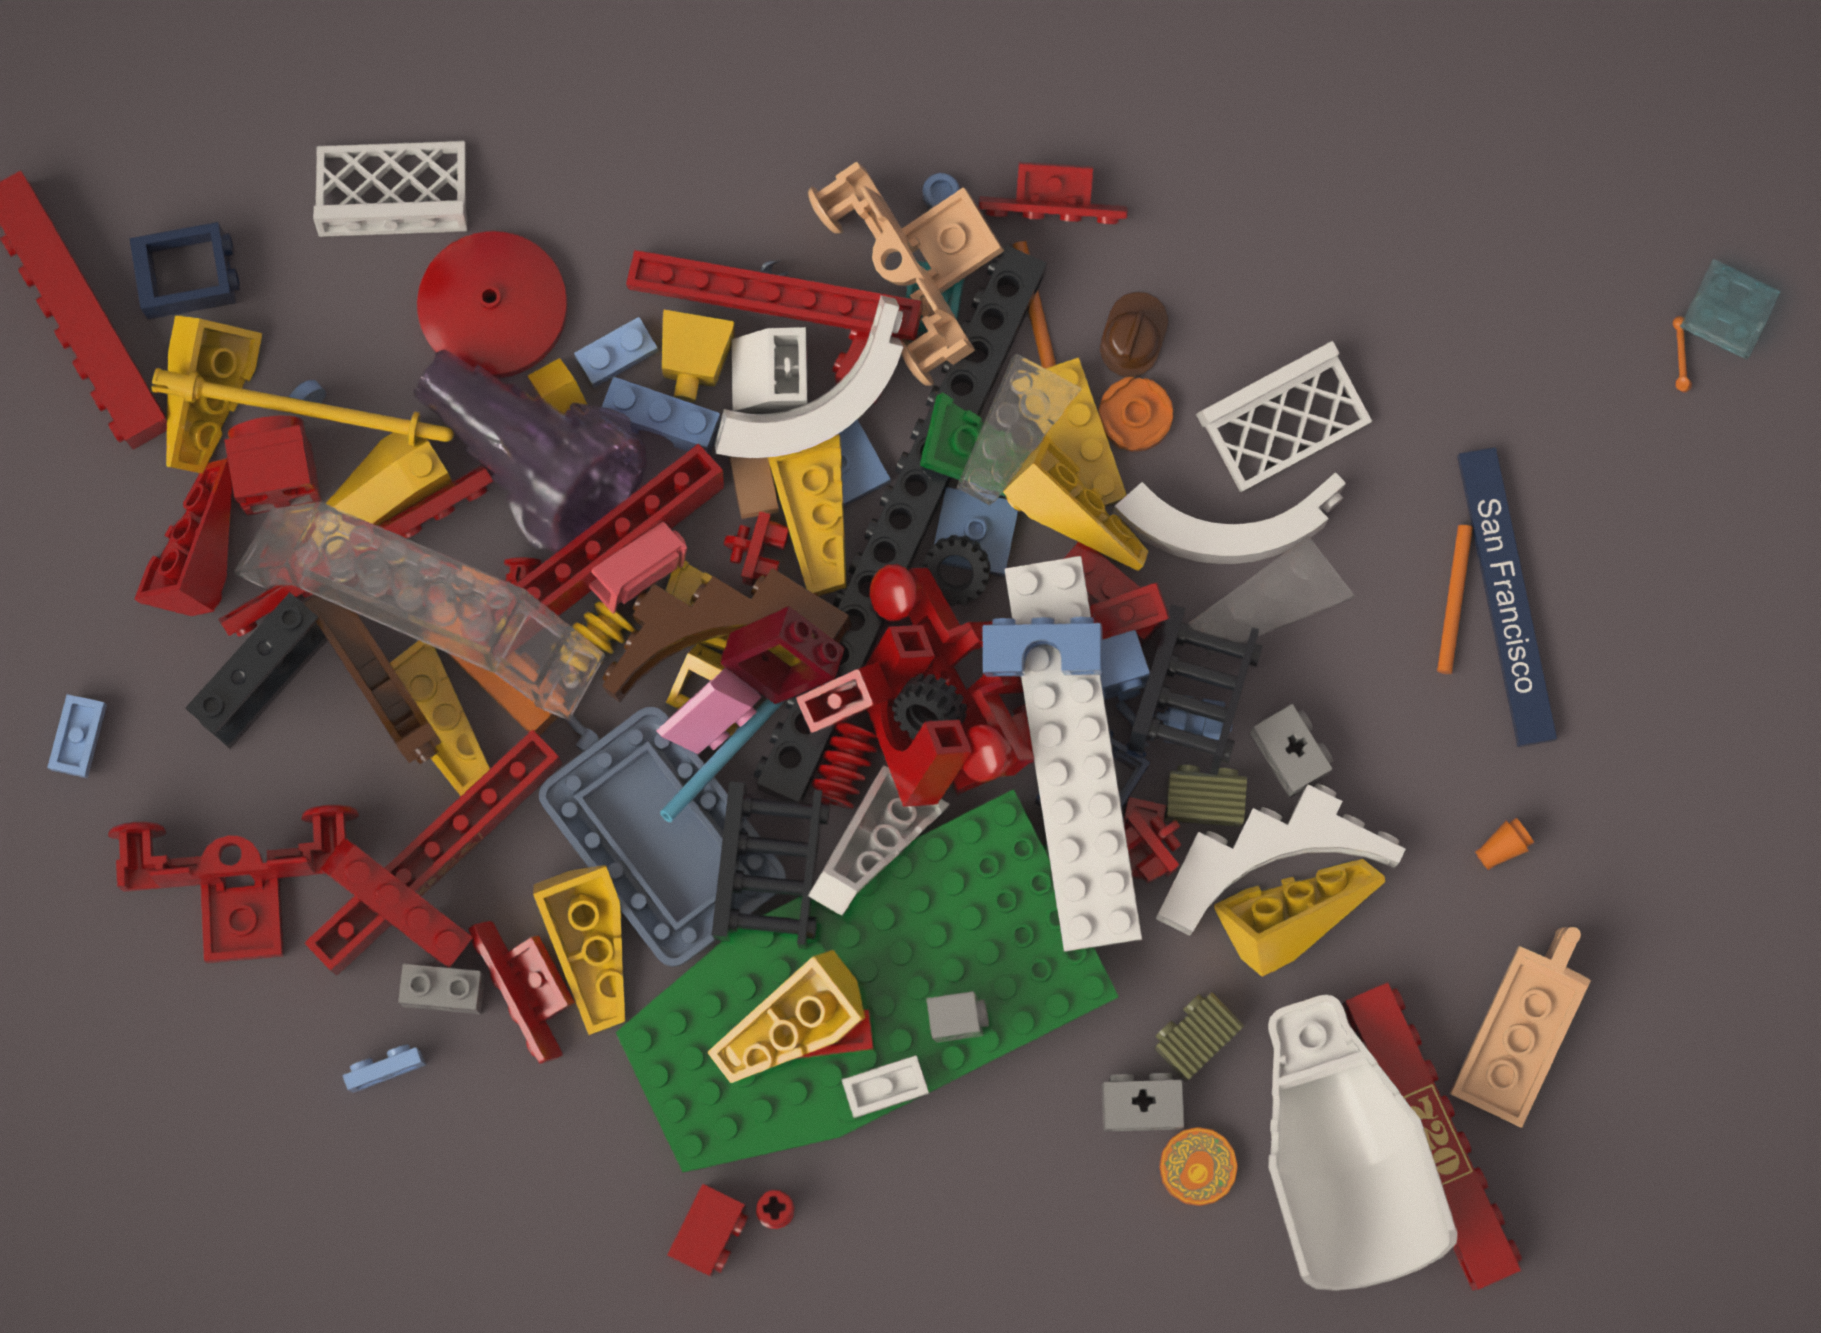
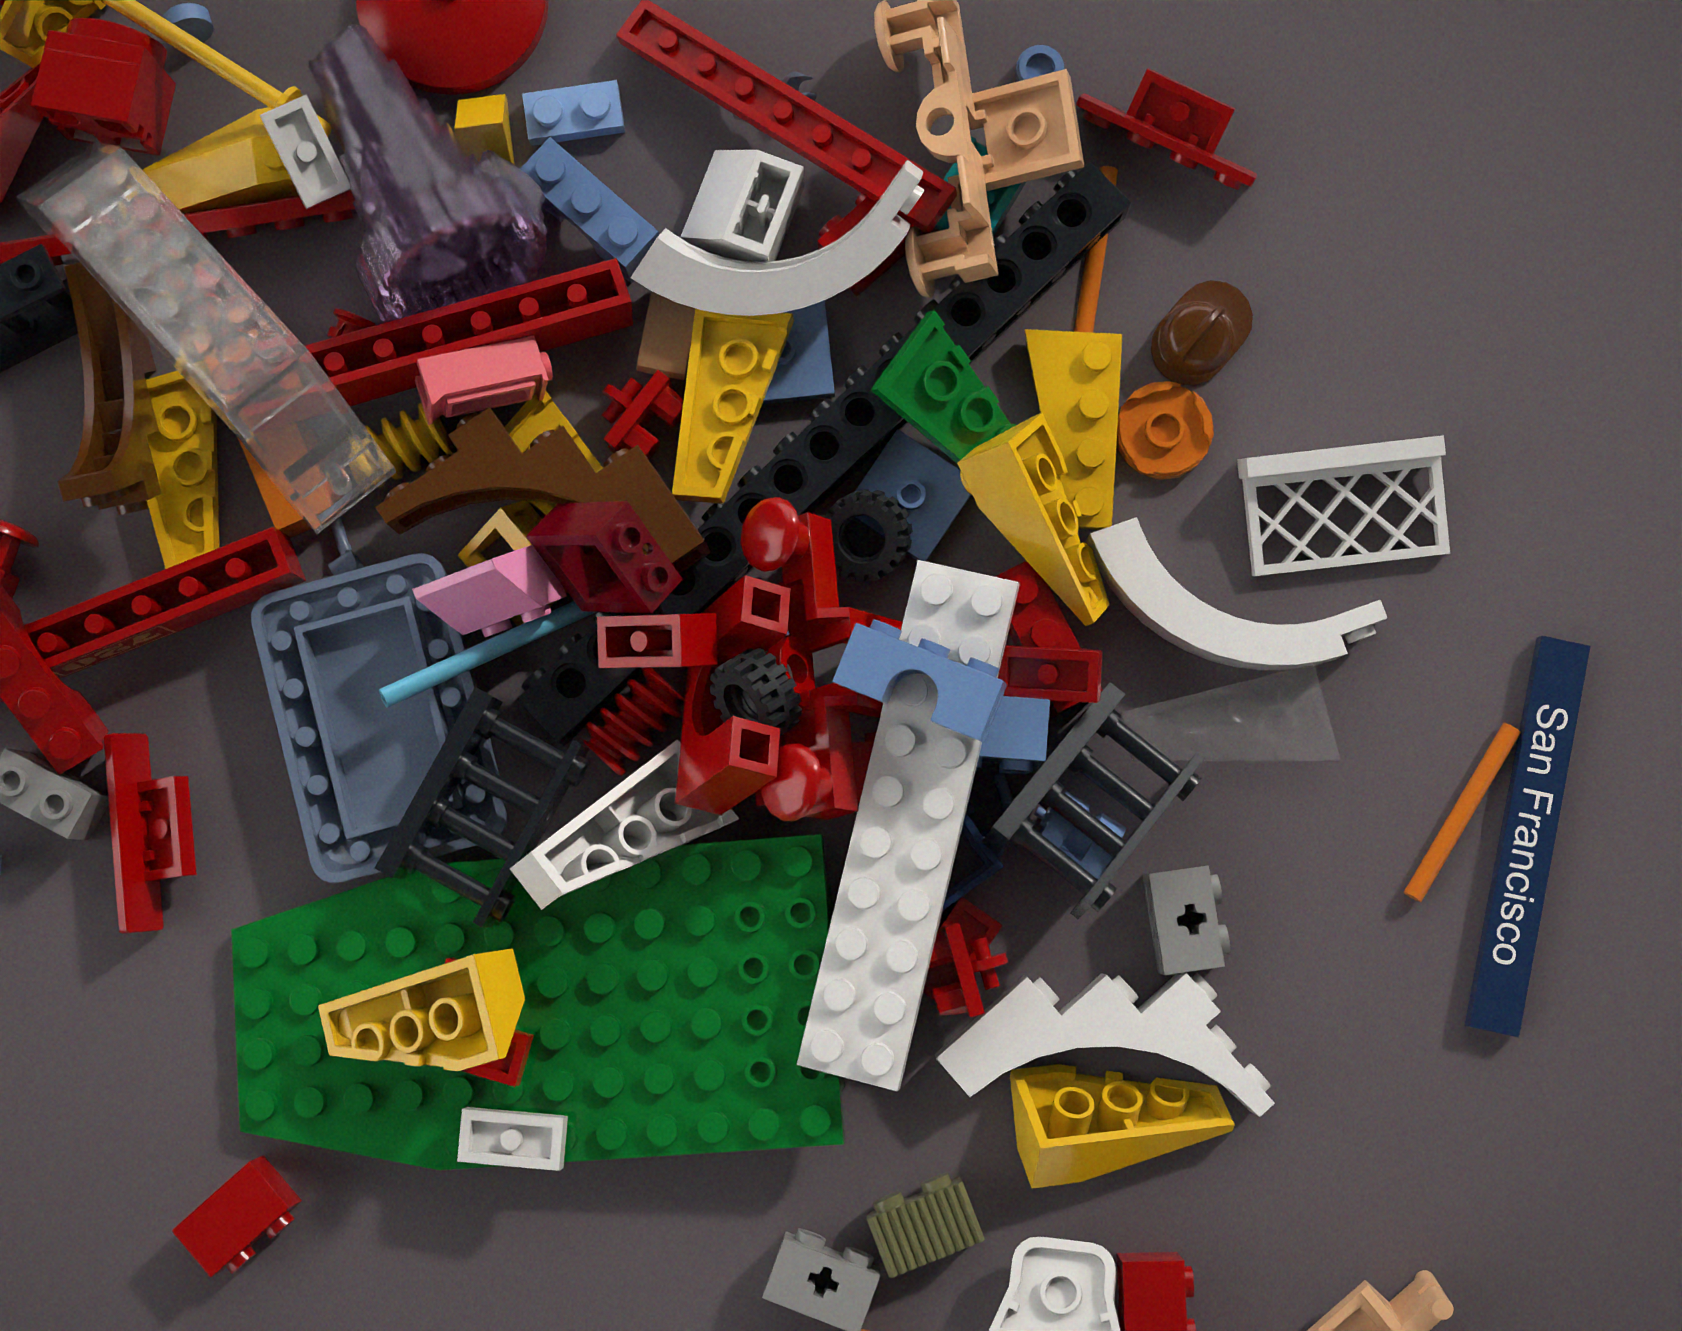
camera: 30 degrees right, 5 degrees up
yellow wedge [533,865,625,1035] -> none
yellow torso [662,309,735,403] -> none
red bush [756,1190,795,1229] -> none
light grey brick [927,992,989,1043] -> none
clear wing [956,354,1082,505] -> none
olive brick [1165,765,1247,827] -> none
orange cone [1475,818,1534,870] -> none
none -> white plate [260,95,352,209]

